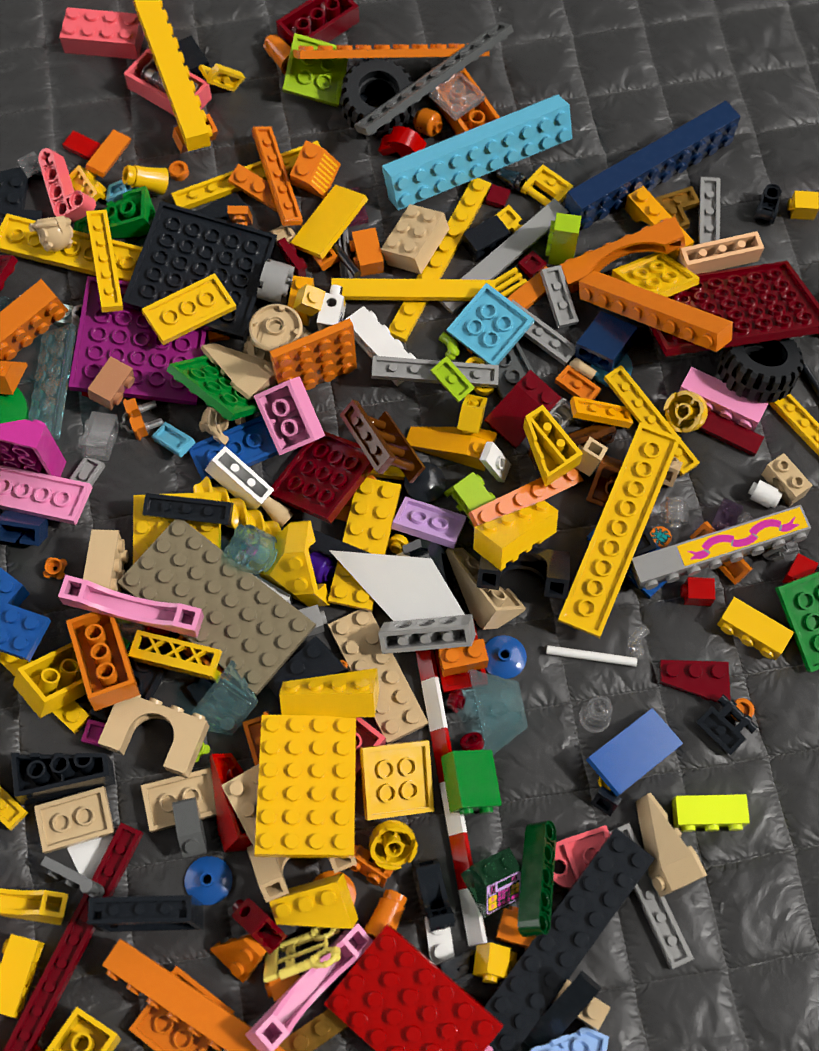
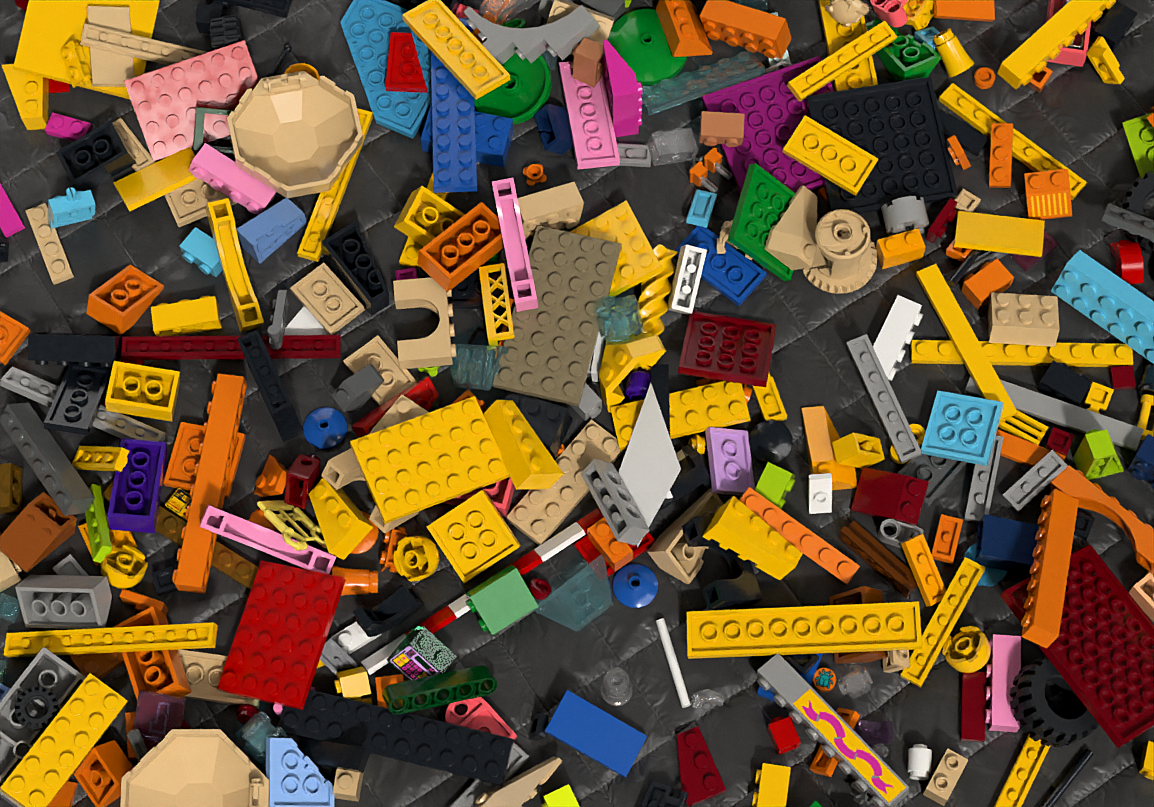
camera: 70 degrees right, 0 degrees up
black plate [142,493,234,526] -> none
orange tile [251,126,303,226] -> none
bright pink brick [254,376,325,456] -> none
tan cone [261,496,293,527] -> none
orange plate [269,318,357,390] -> none
yellow brick [293,284,326,317] -> none
white torso [317,285,346,331] -> none
reddish brown fence [340,399,425,483] -> none
lime plate [430,356,475,403] -> none
lime arm [439,332,460,360] -> none
dark red plate [447,690,466,713] -> none
yellow wedge [523,405,583,487] -> none
tan arm [569,358,597,380] -> none
tan brick [575,437,608,477] -> none
yellow plate [612,252,700,297] -> none

